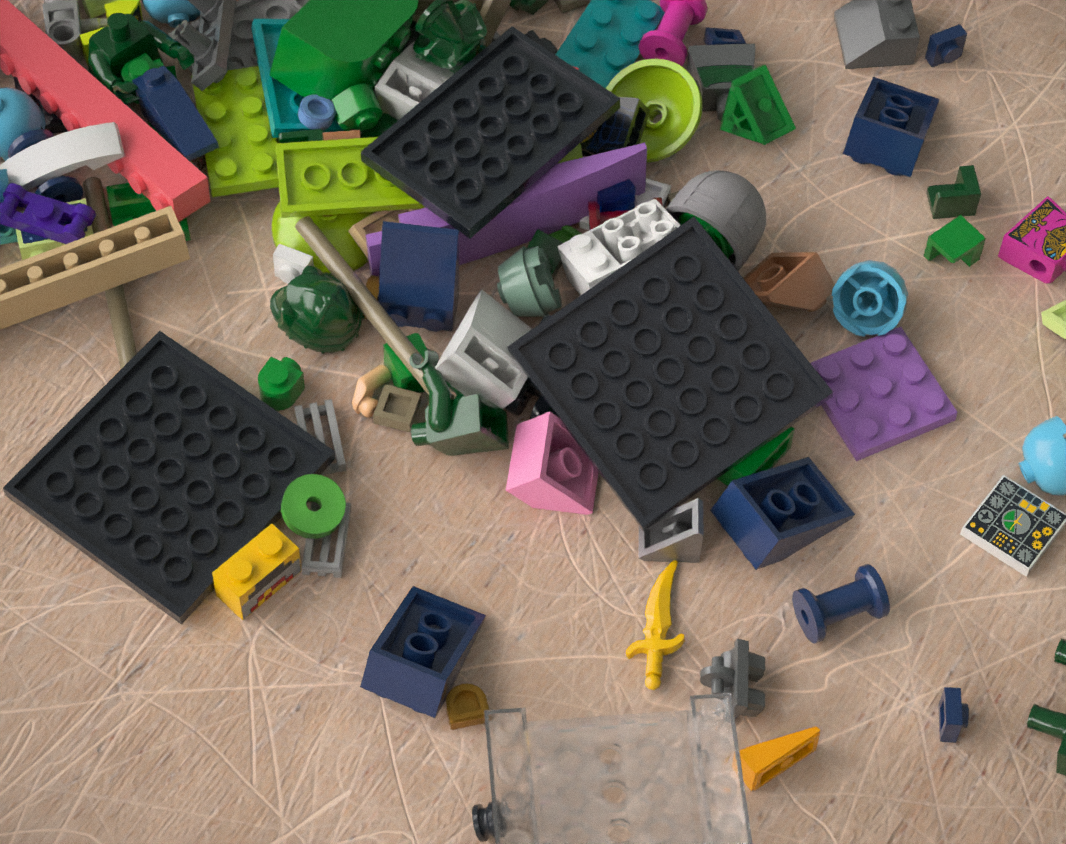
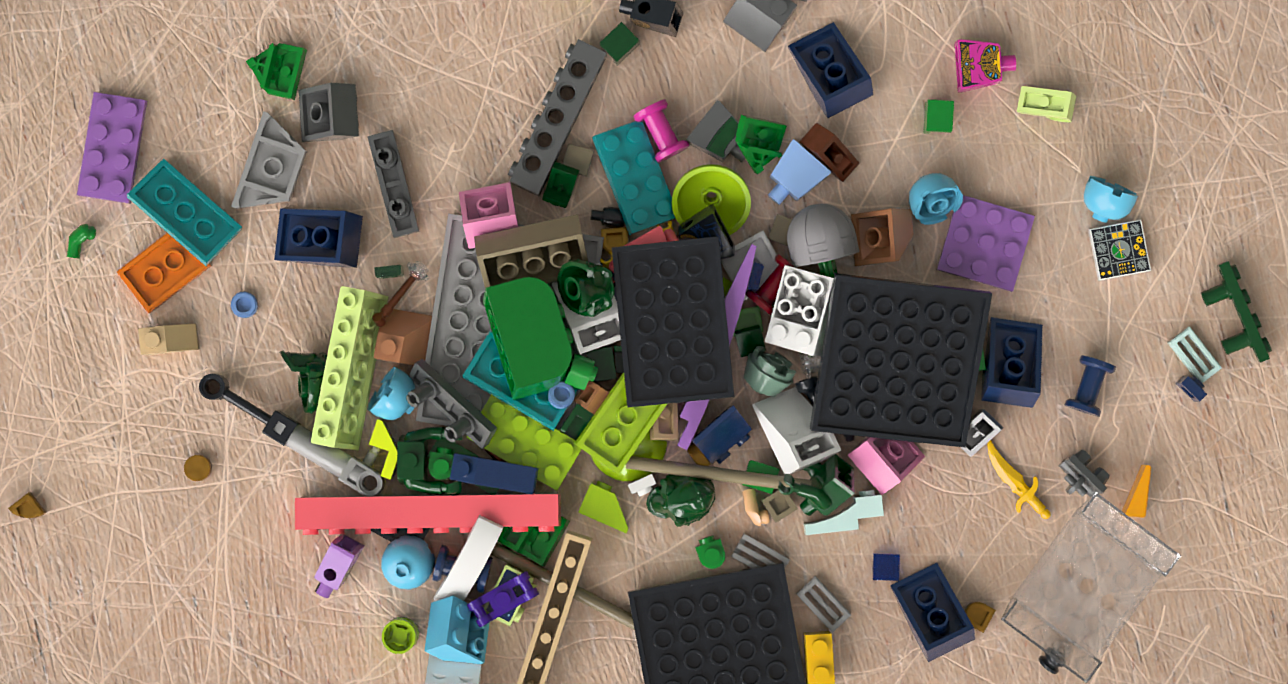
camera: 45 degrees left, 30 degrees up
bright green piece [281,474,346,539] -> none
dark blue plate [704,27,746,45] -> none
dark green panel [926,165,981,219] -> none
none -> lime slope [578,480,629,533]
none -> light blue torso [768,139,831,205]
none -> copper slope [800,122,859,182]
none -> light aqua slope [804,490,884,535]
none -> clear blue tile [872,553,900,581]
none -> light aqua tile [1168,327,1222,383]

